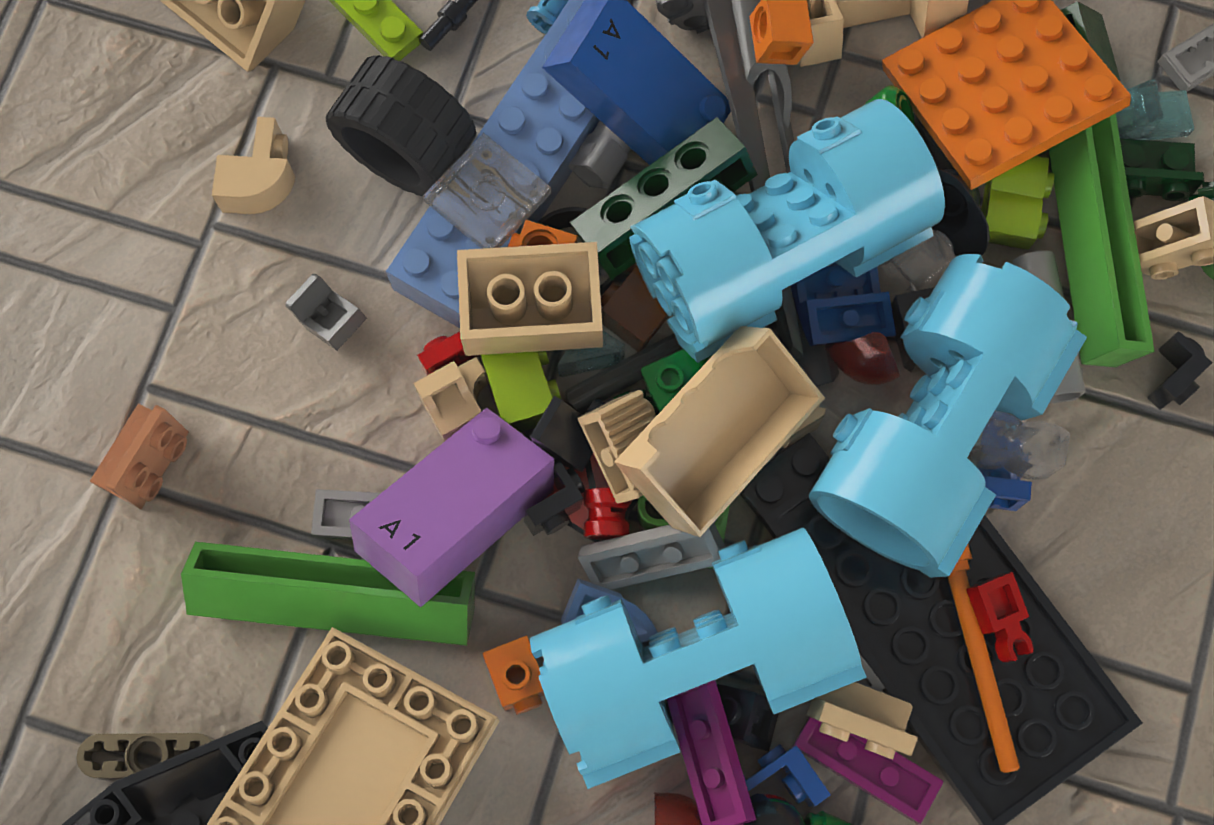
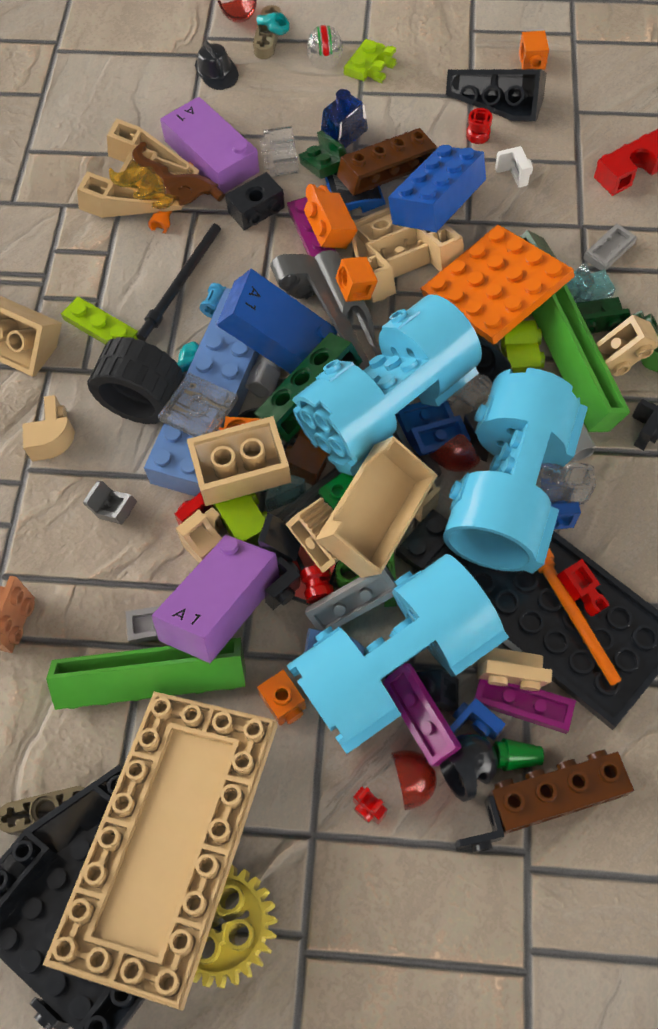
camera: 10 degrees left, 10 degrees down
none -> teal animal [177,342,199,373]

